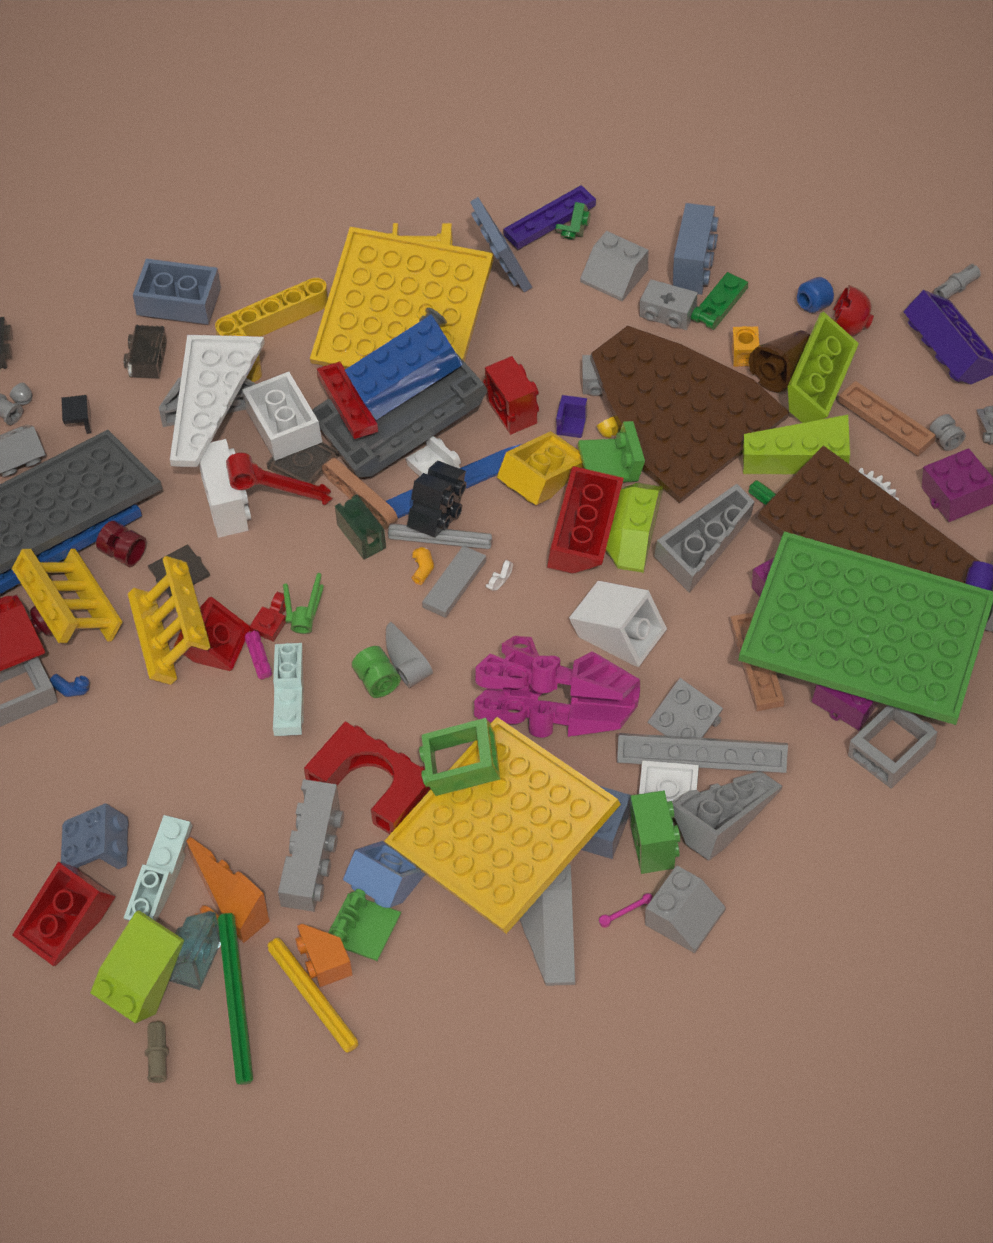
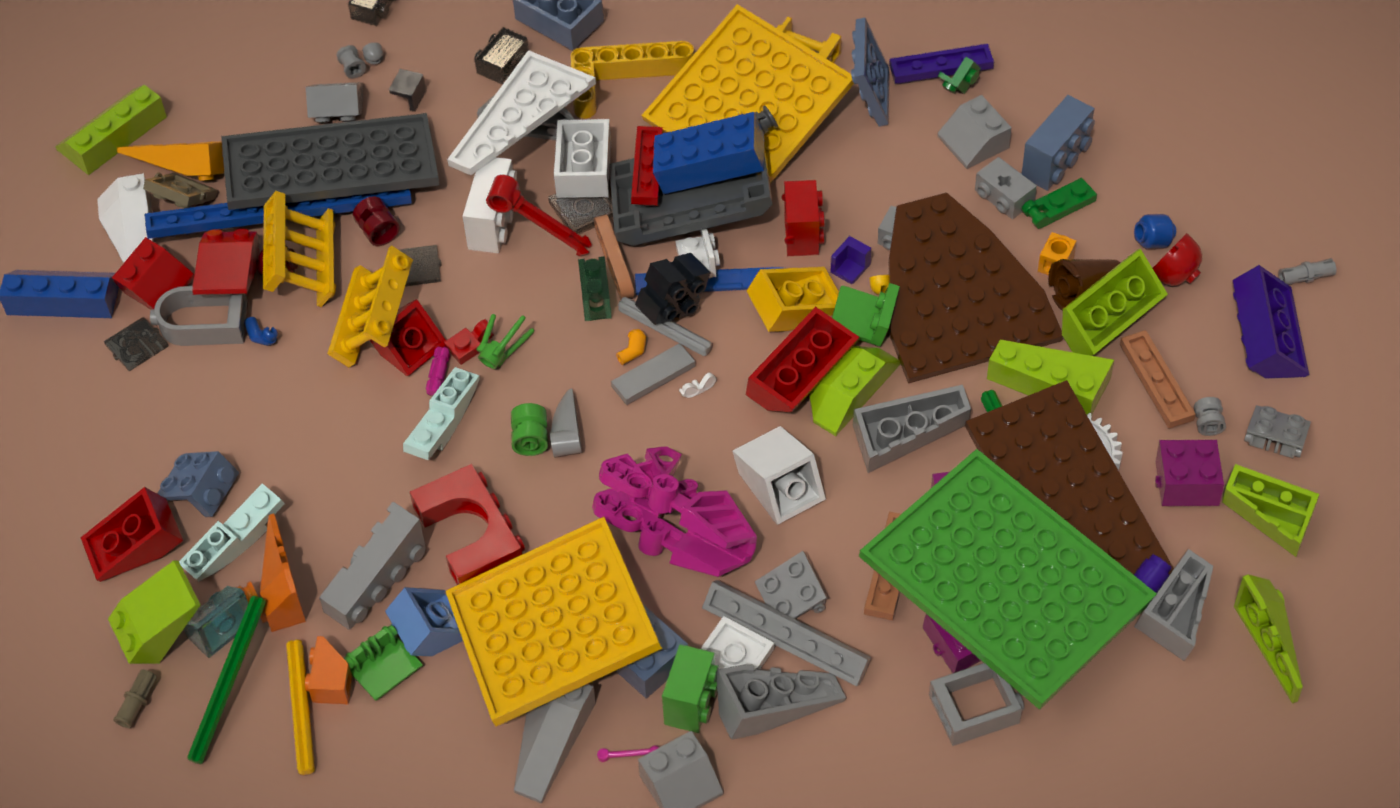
camera: 25 degrees right, 0 degrees up
bright green window [419,718,500,796] -> none

